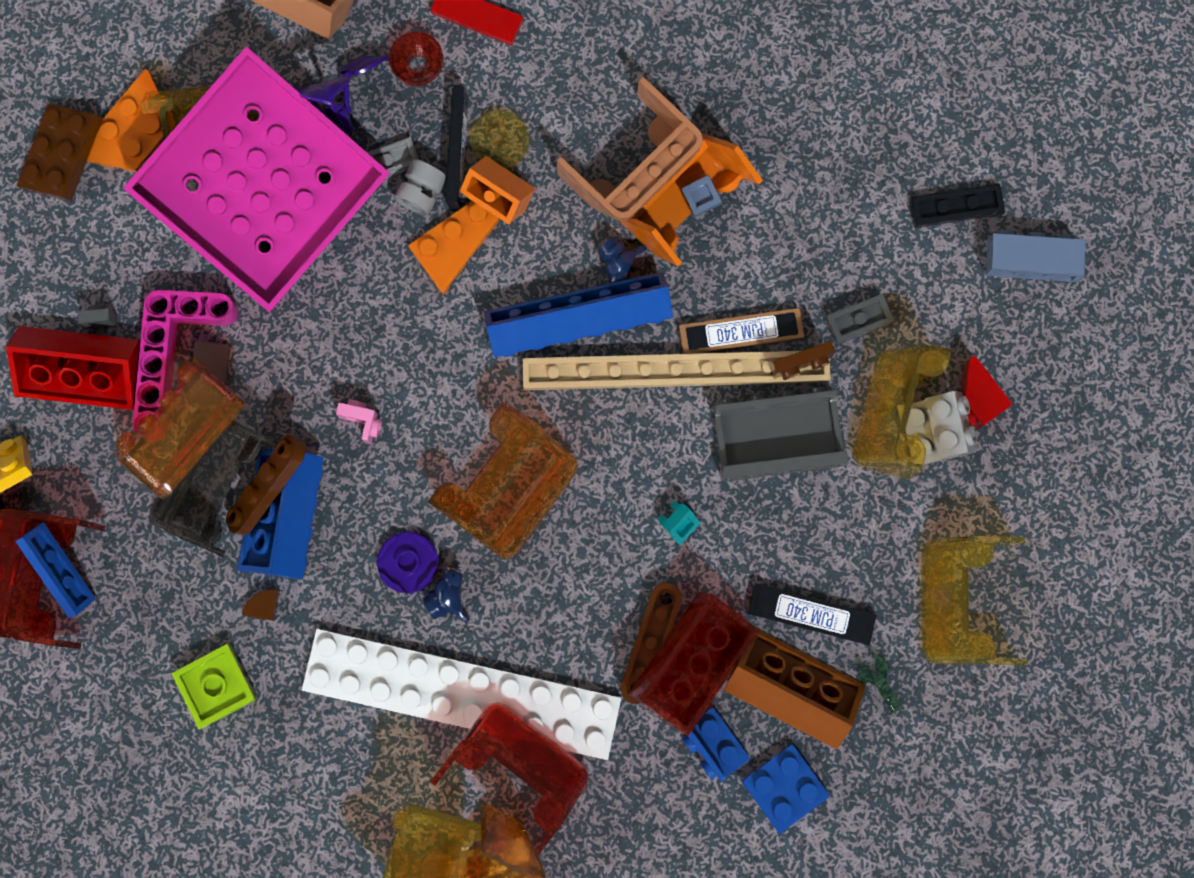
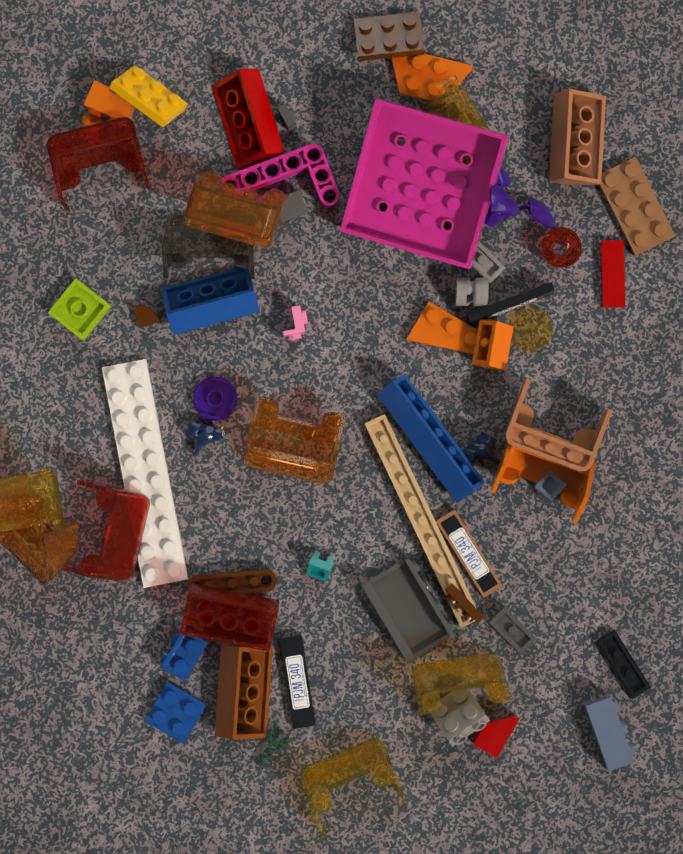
camera: 65 degrees right, 5 degrees up
blue plate [15,522,96,618] -> none
reddish brown plate [226,435,306,535] -> none

